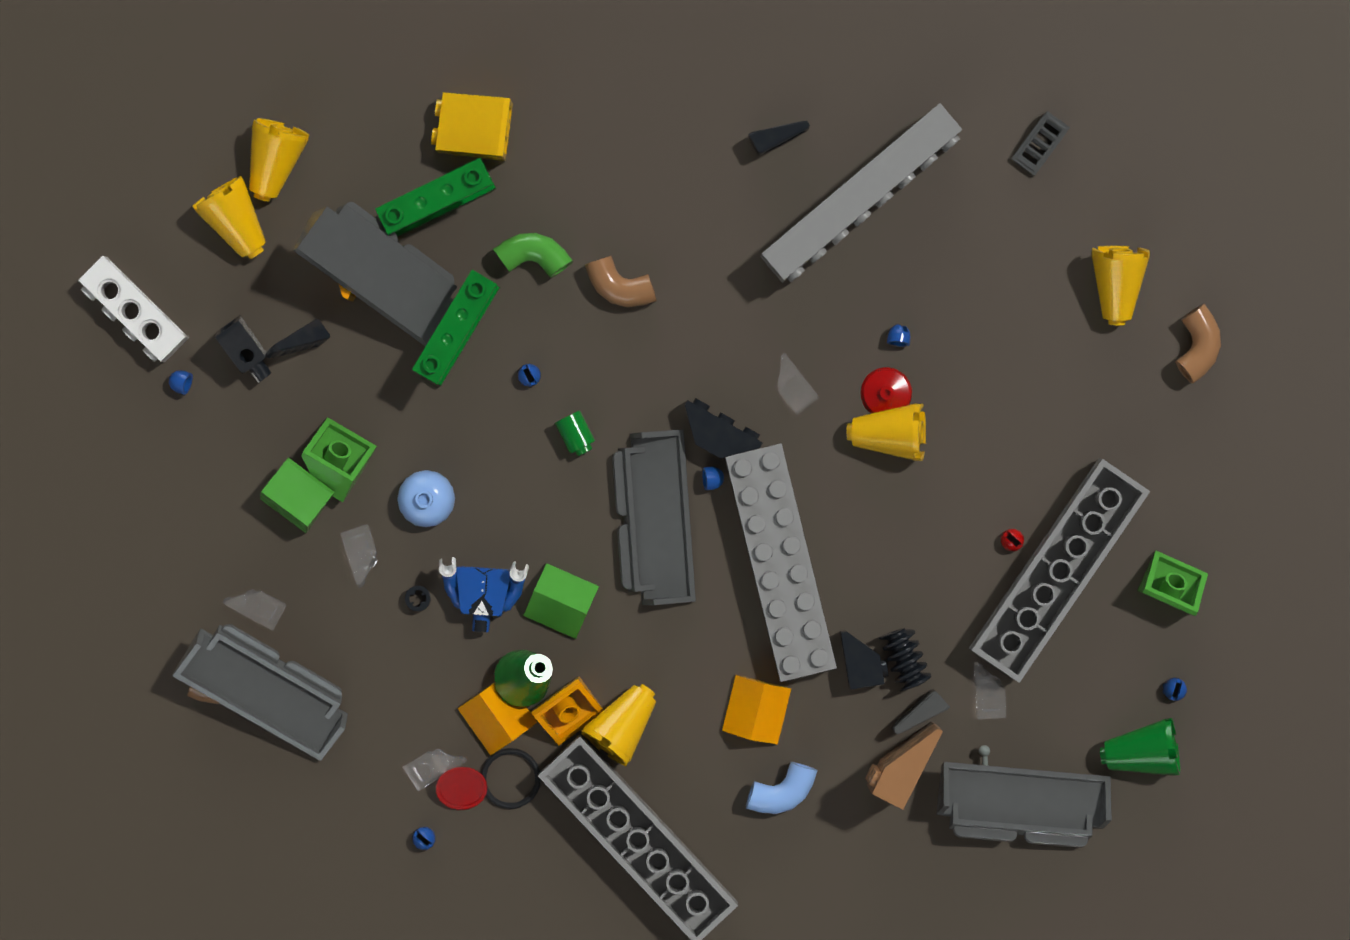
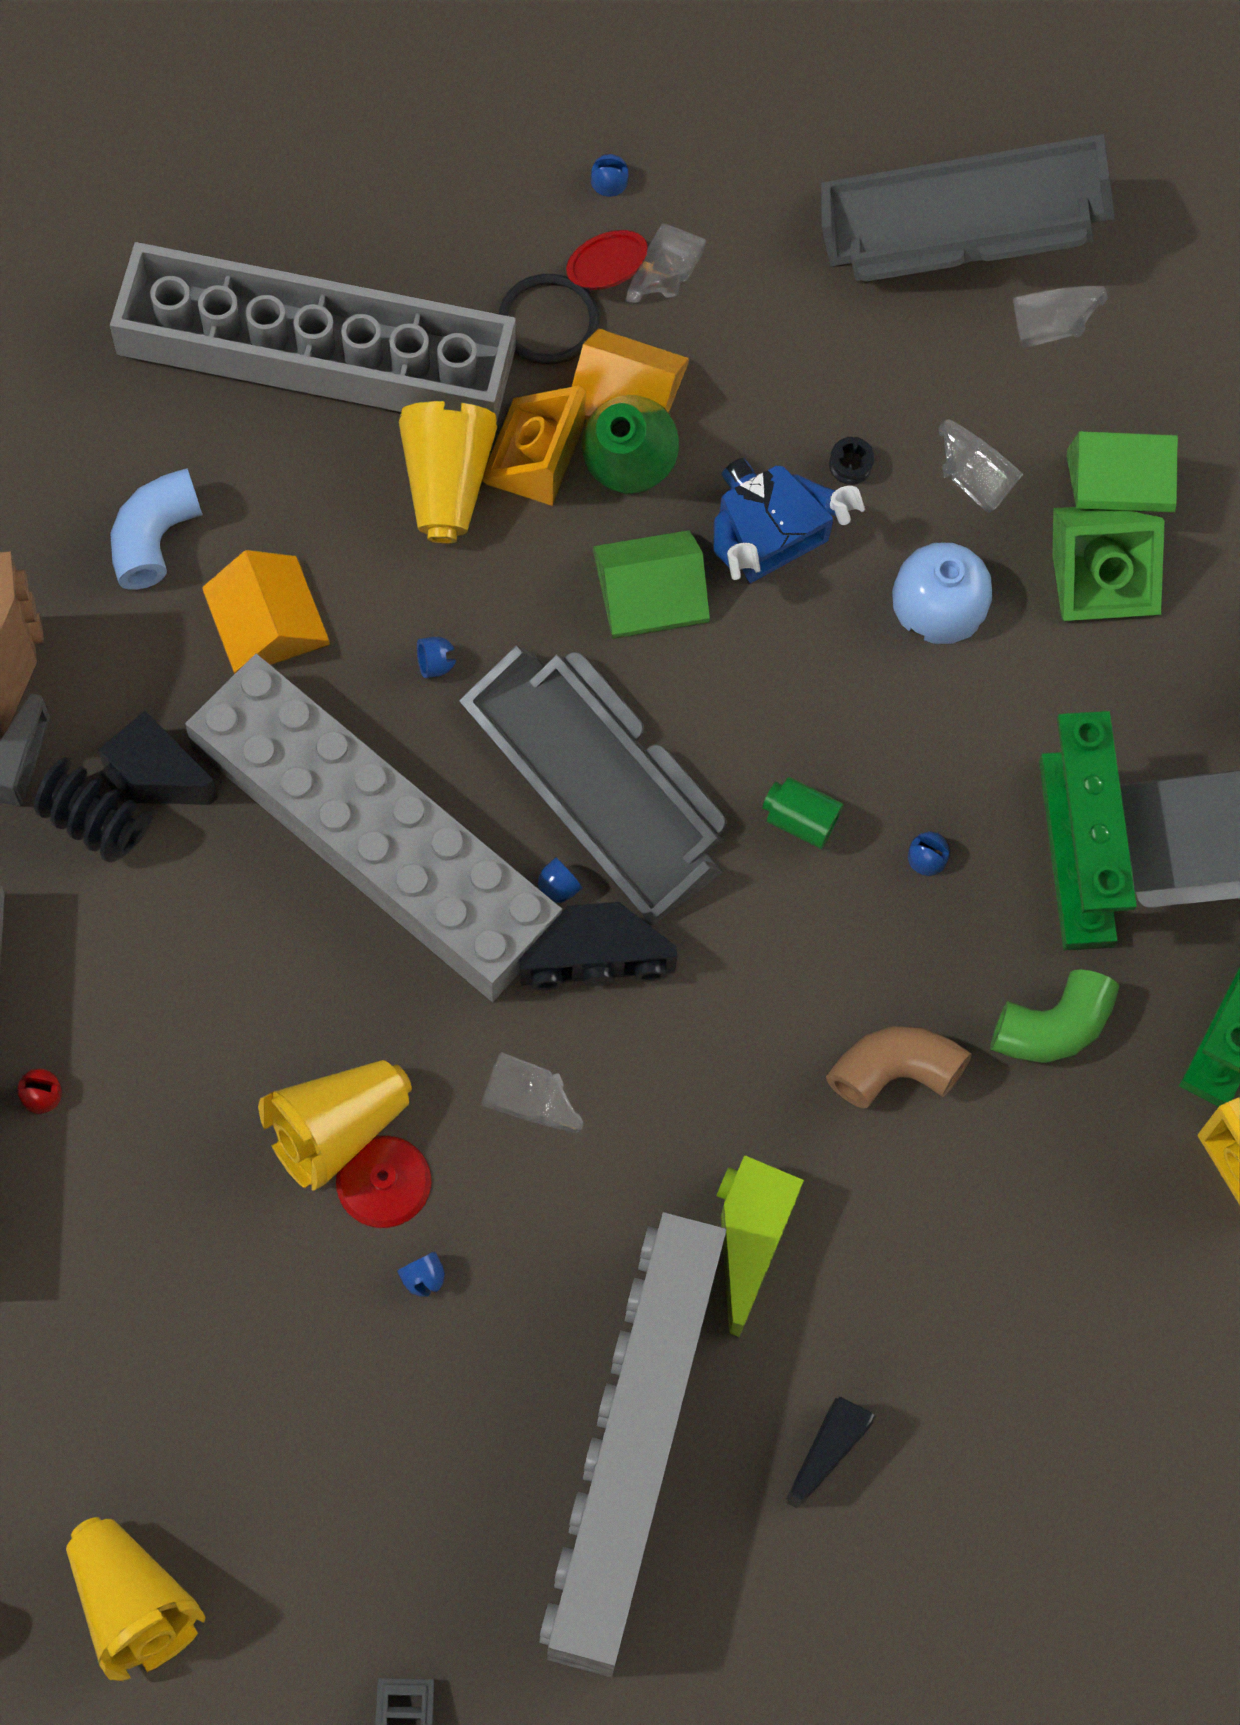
camera: 145 degrees right, 20 degrees down
none -> blue hinge [417,637,456,679]
none -> lime slope [717,1155,804,1337]

